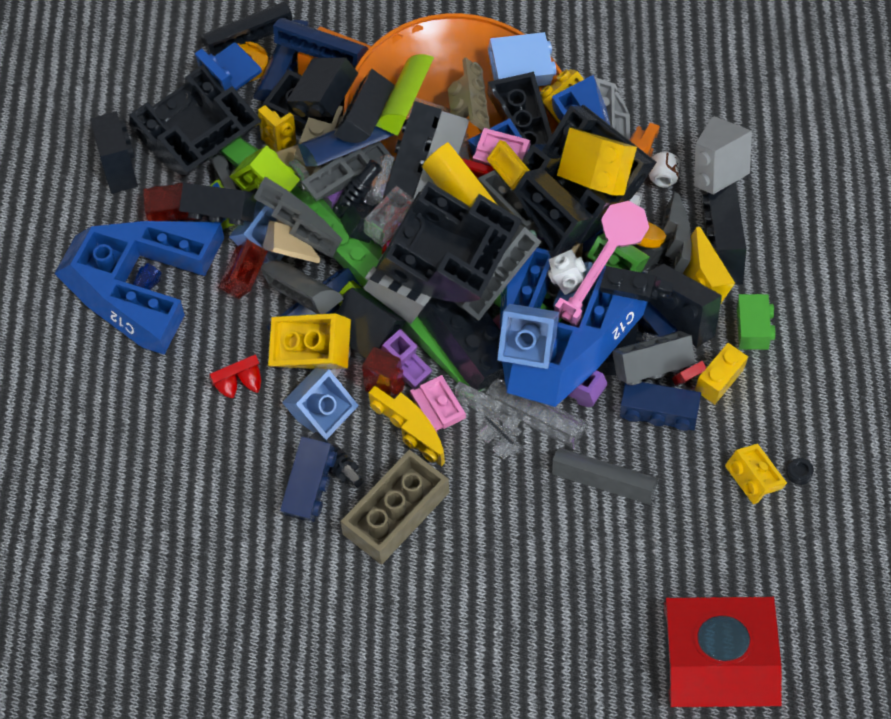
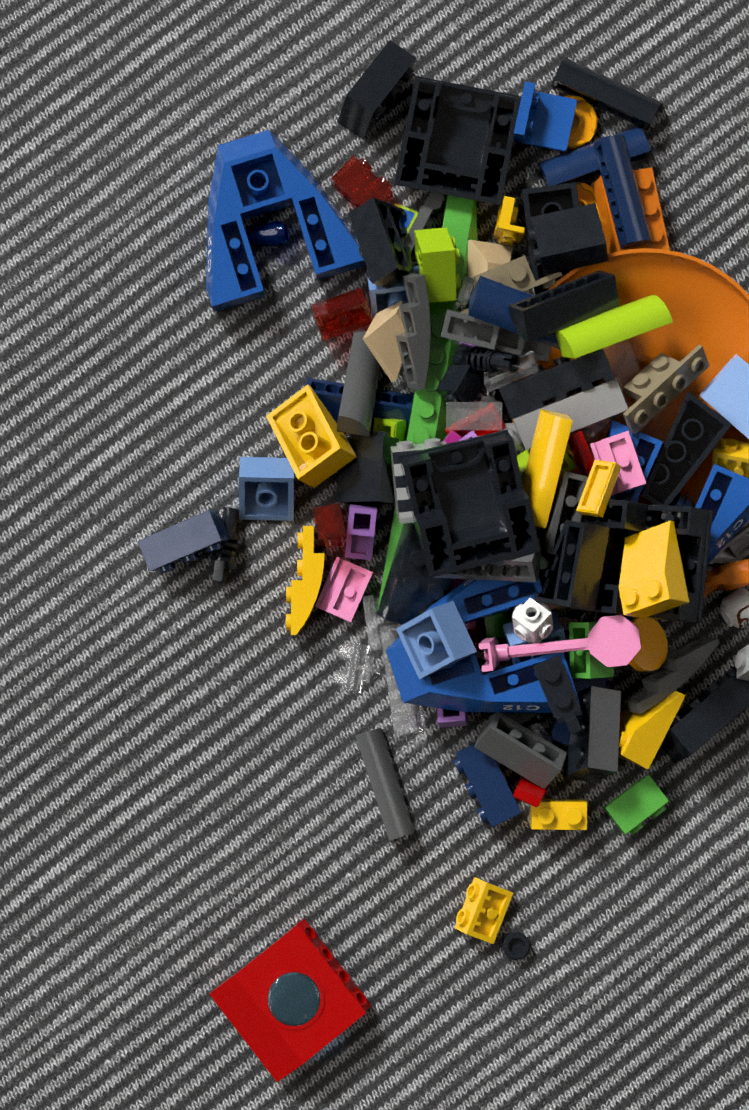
camera: 45 degrees right, 25 degrees up
red tile [209,354,261,398] -> none
dark tan brick [340,449,450,565] -> none

